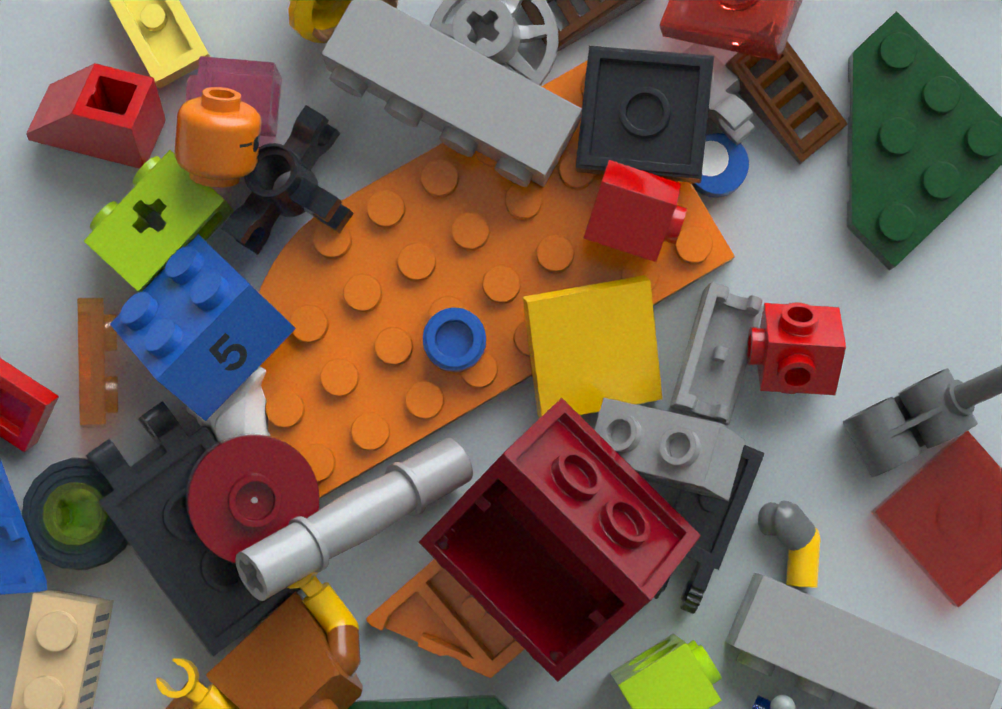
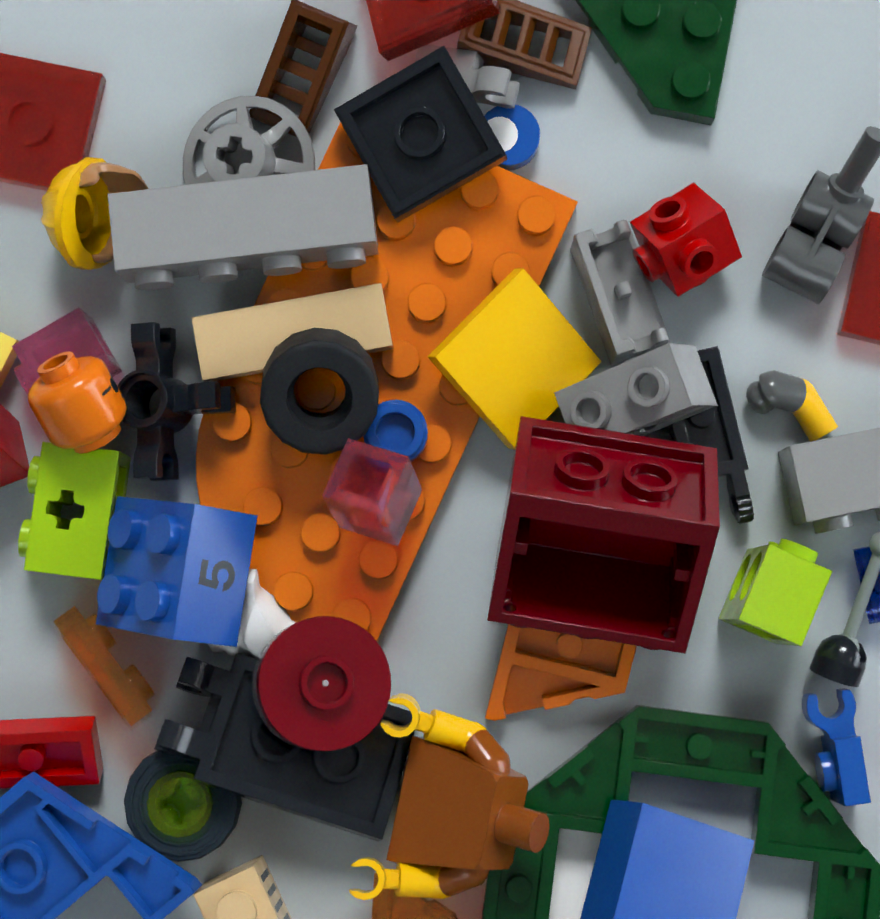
camera: 30 degrees left, 0 degrees up
light grey piece [236,438,473,601] -> none
red brick [583,160,687,262] -> none
none -> tan tile [191,283,394,382]
none -> black tyre [260,327,379,455]
none -> clear pink brick [322,438,423,546]

